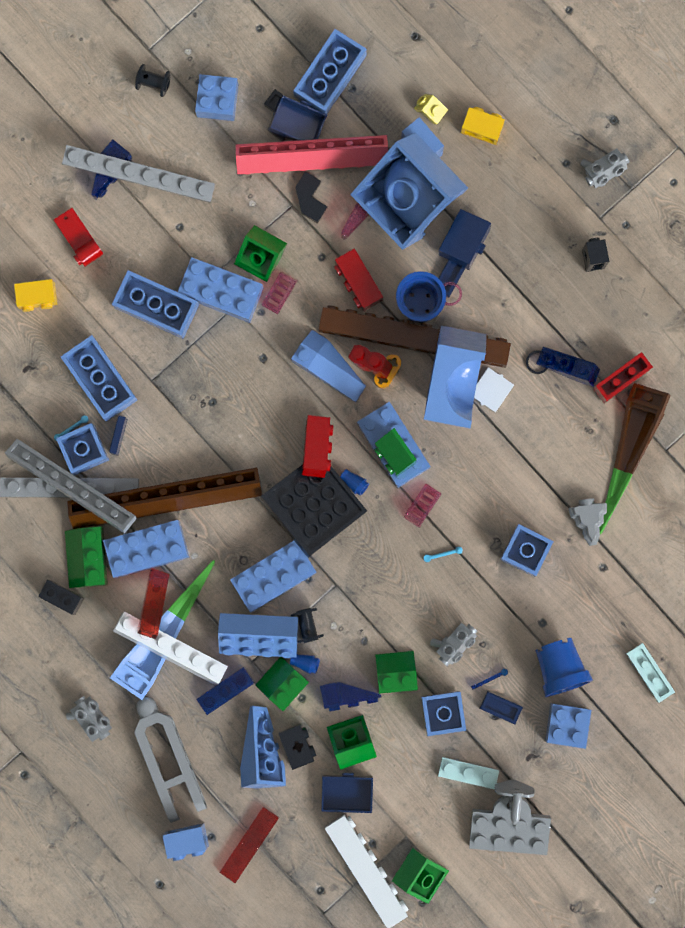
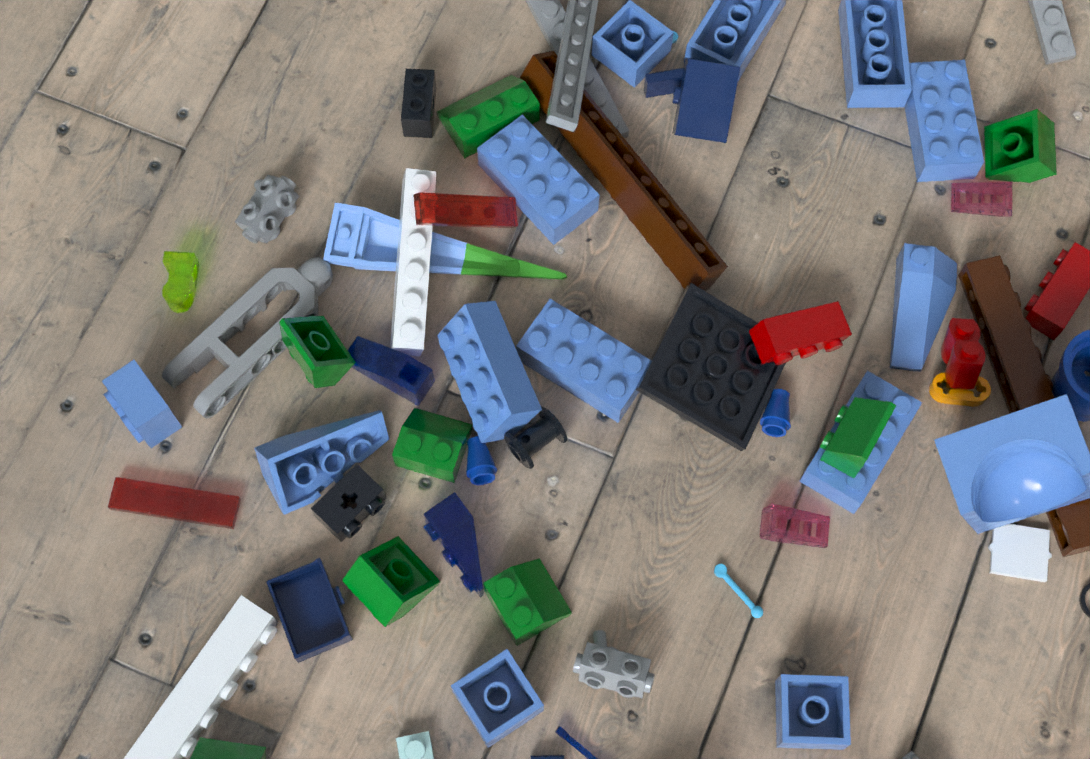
camera: 60 degrees right, 15 degrees down
none -> clear neon green leg [162,251,200,313]
none -> green slope [279,316,356,388]
none -> dark blue container [672,57,740,143]

